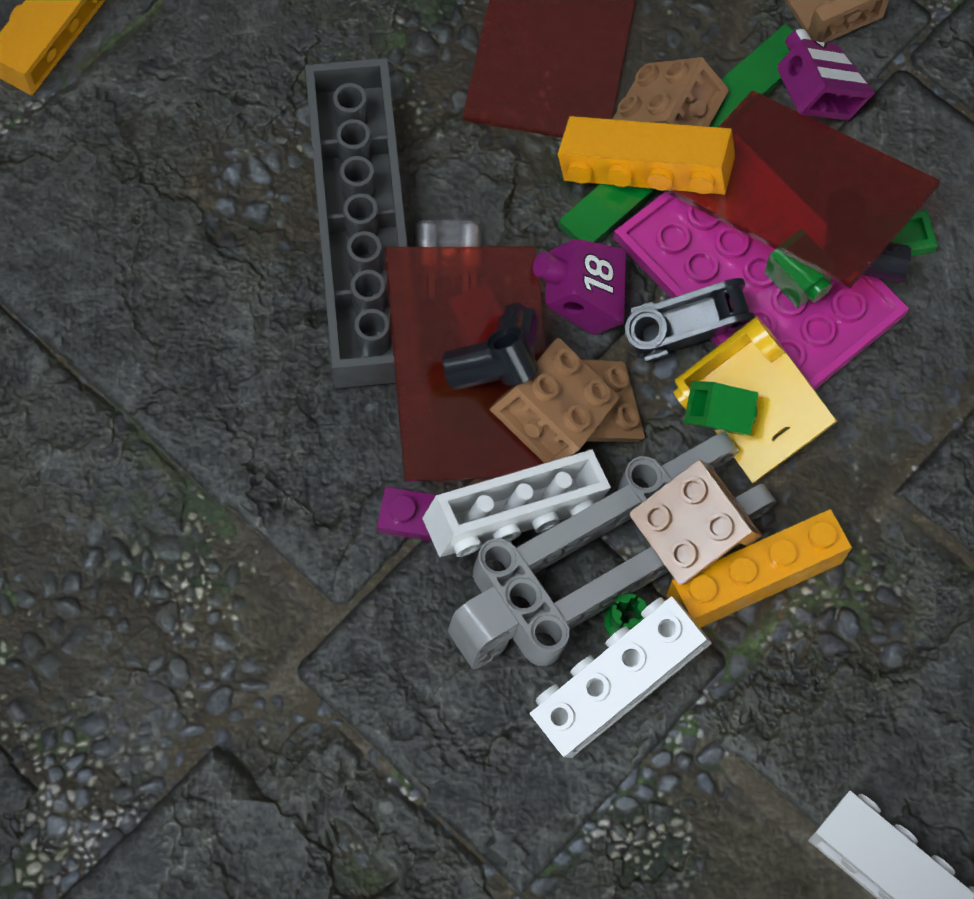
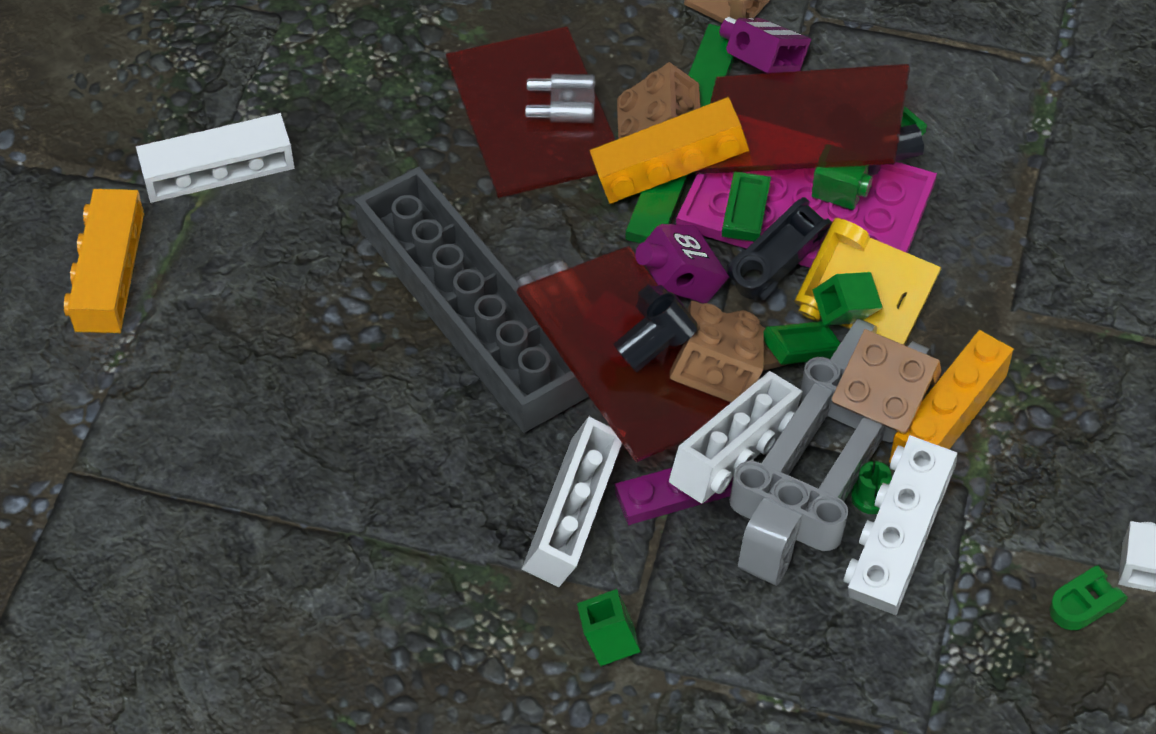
camera: 25 degrees left, 15 degrees down
none -> white brick [522,417,625,587]
none -> clear piece [525,74,595,123]
none -> green brick [577,589,641,666]
none -> green tile [722,171,771,241]
none -> green tile [764,321,841,365]
none -> green plate [1049,565,1128,630]

